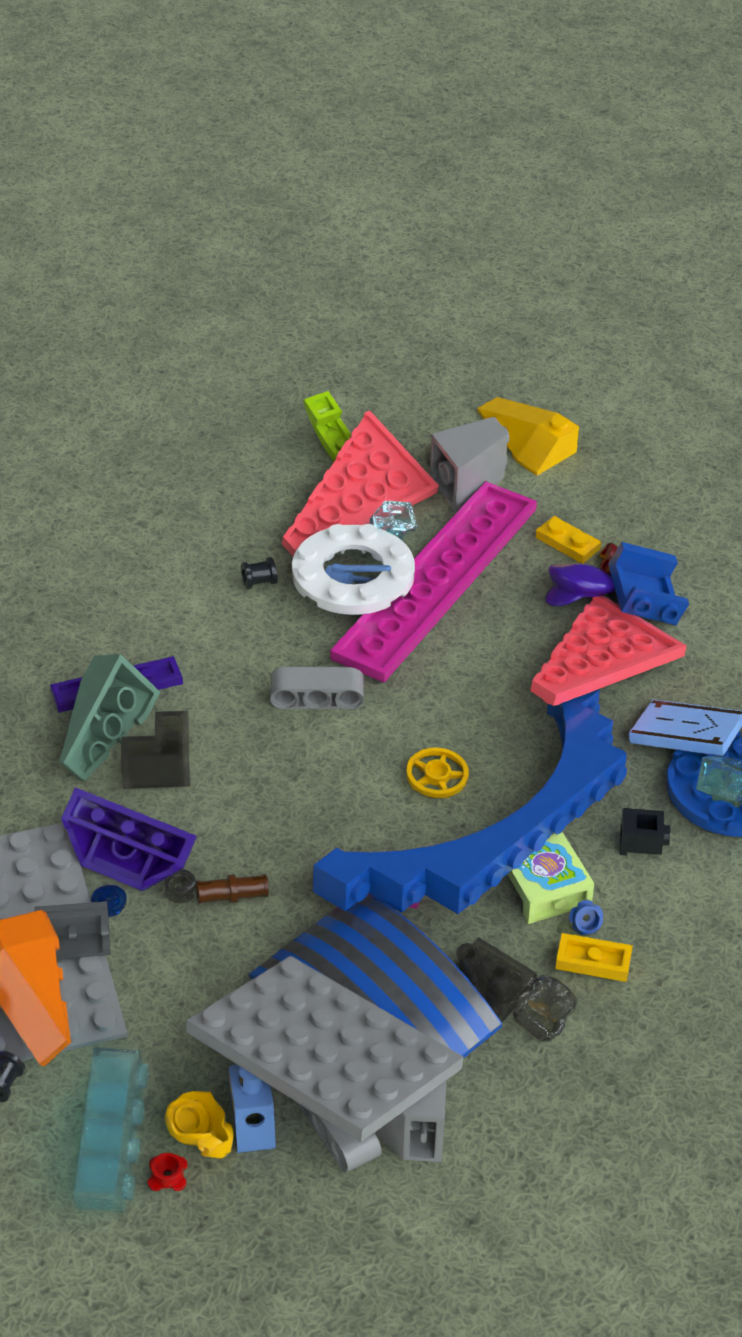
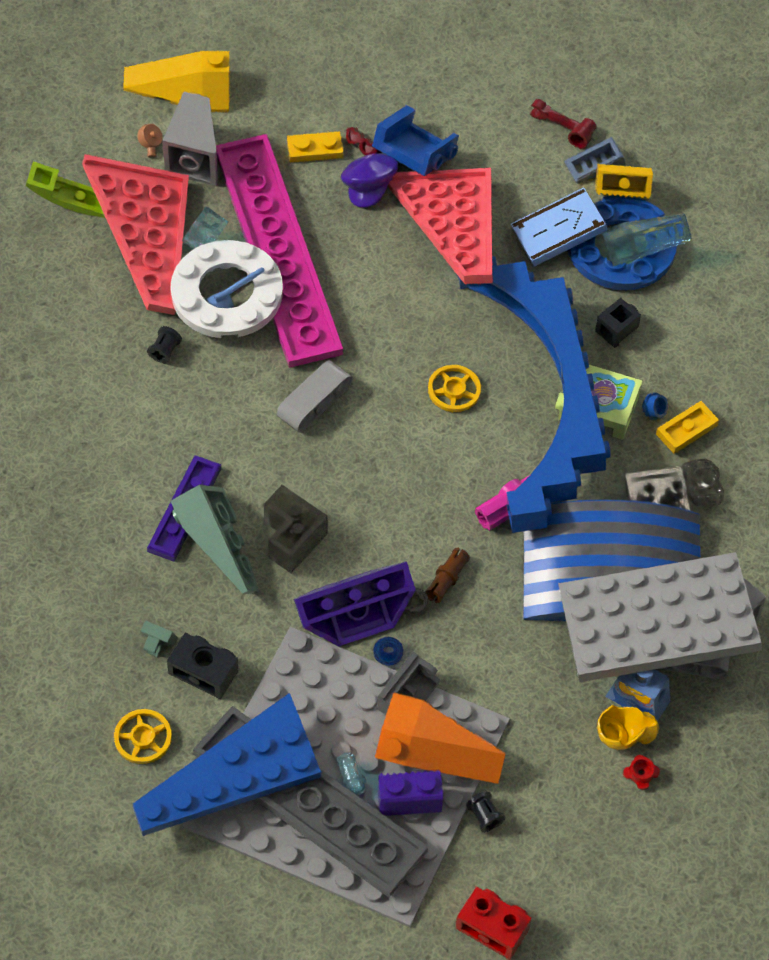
camera: 50 degrees left, 15 degrees up
clear light blue wedge [73,1047,149,1213] -> none

